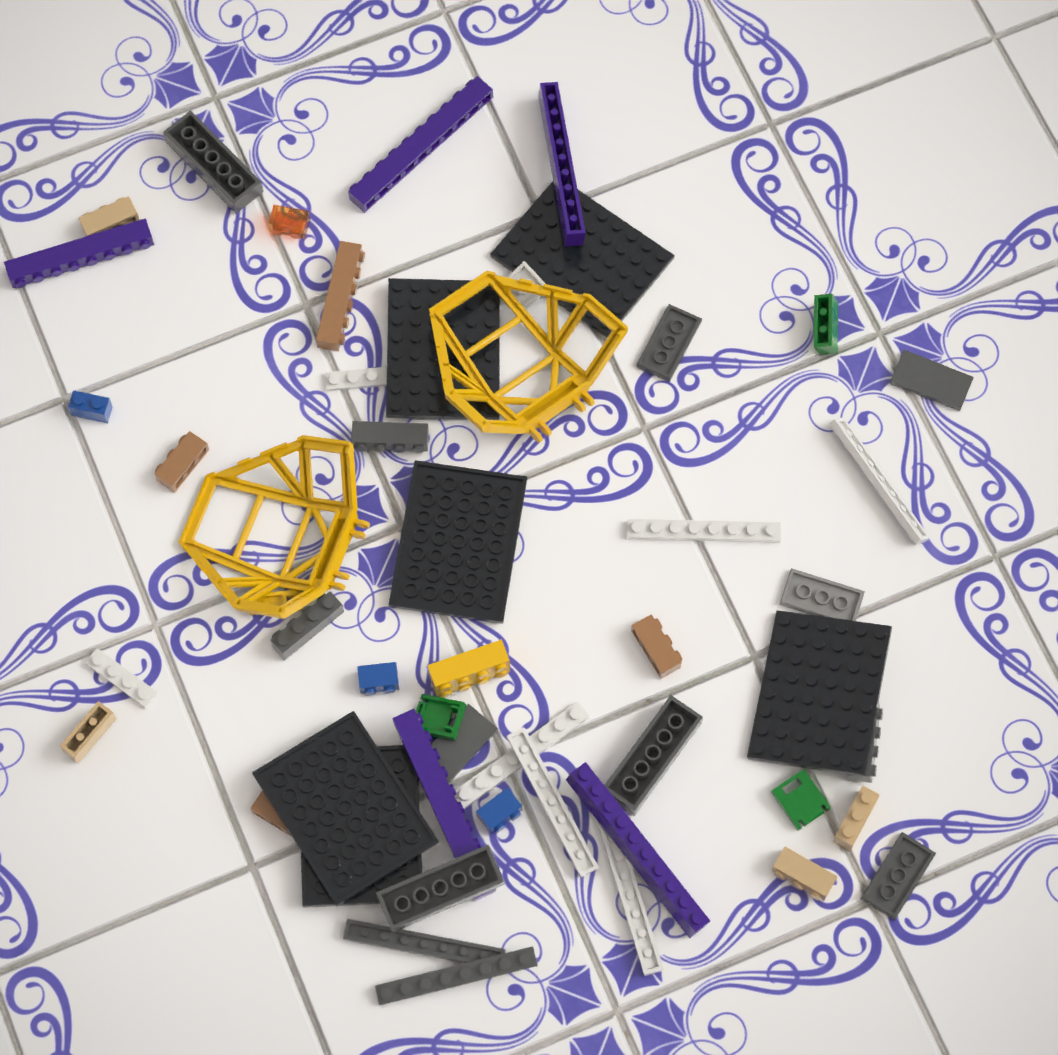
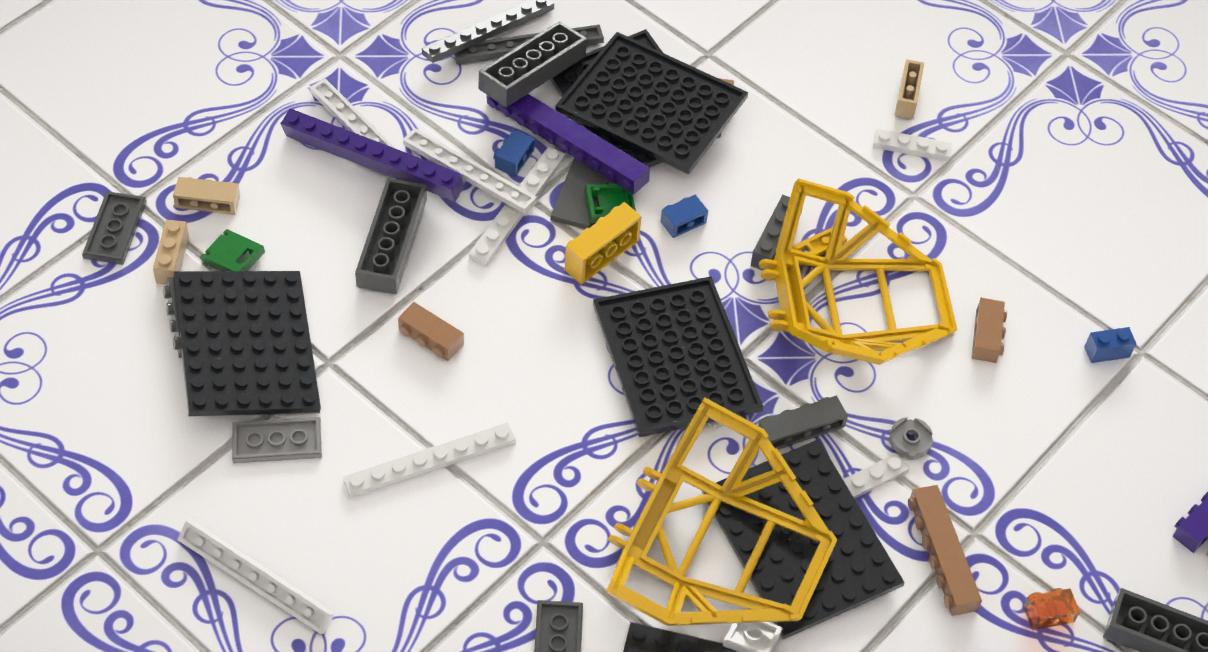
camera: 150 degrees right, 15 degrees down
none -> light grey plate [889,417,933,460]

